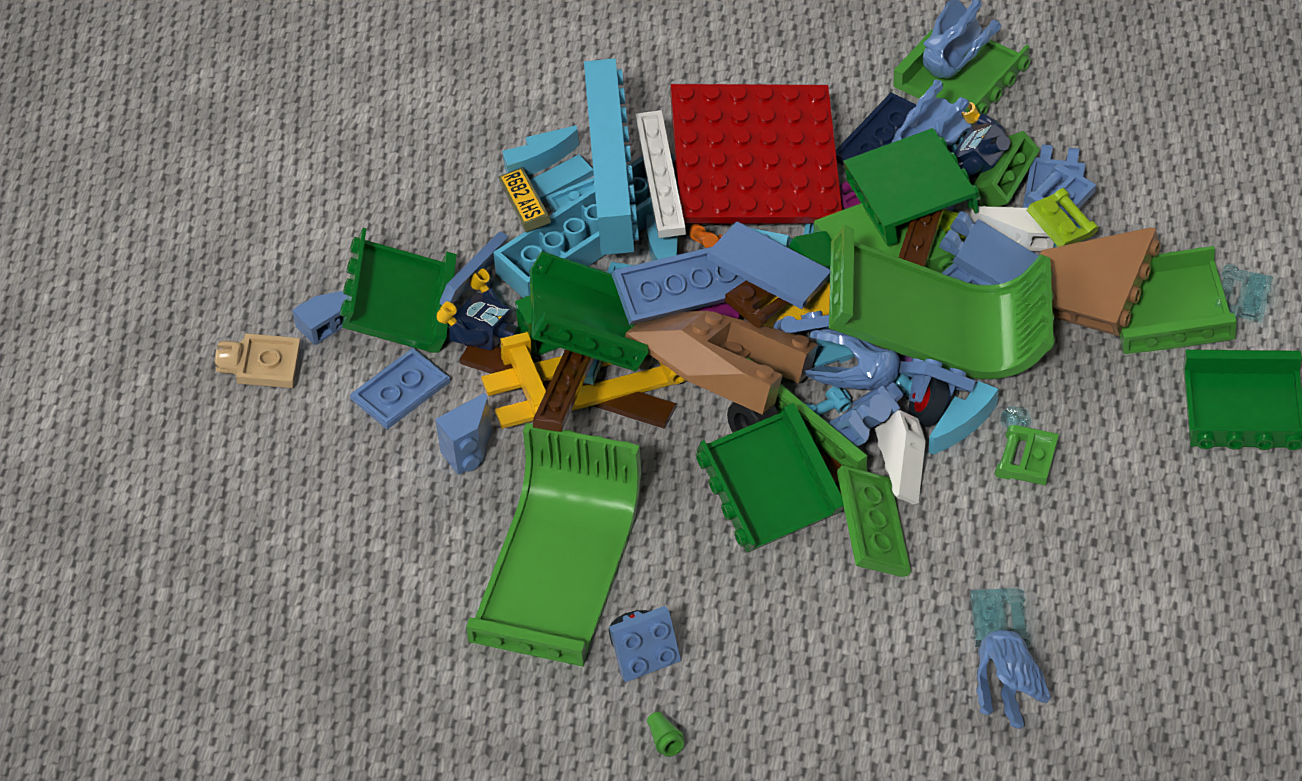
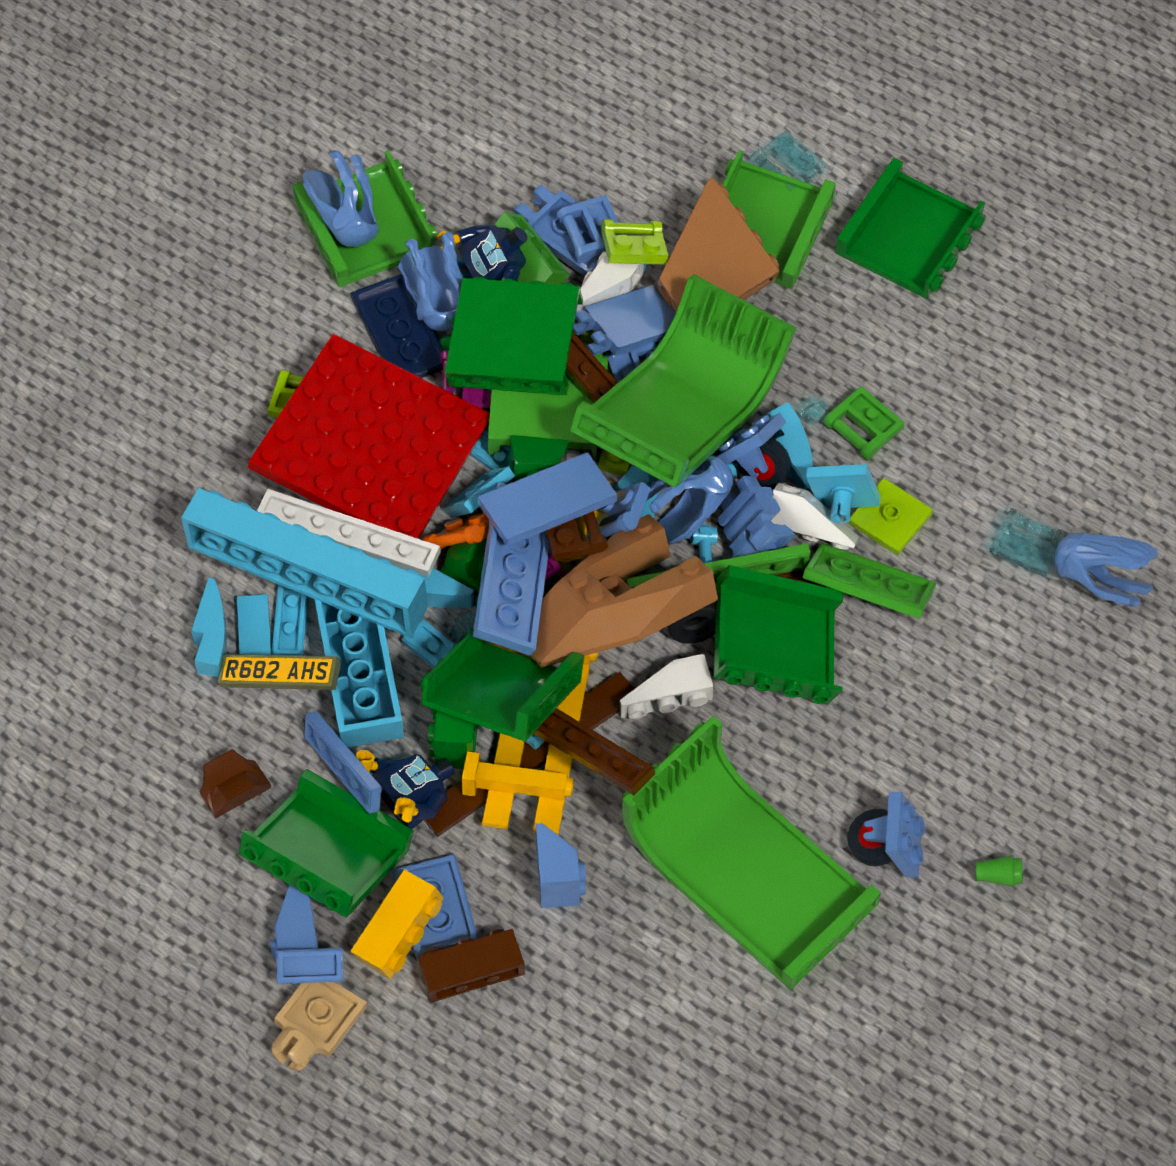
camera: 65 degrees left, 10 degrees up
none -> reddish brown slope [199,749,271,819]
none -> medium blue tile [276,948,344,984]
none -> yellow brick [350,869,444,980]
none -> reddish brown brick [418,928,525,1003]
none -> white slope [620,654,713,720]
none -> medium azure tile [806,464,881,523]
none -> lime plate [848,478,933,556]

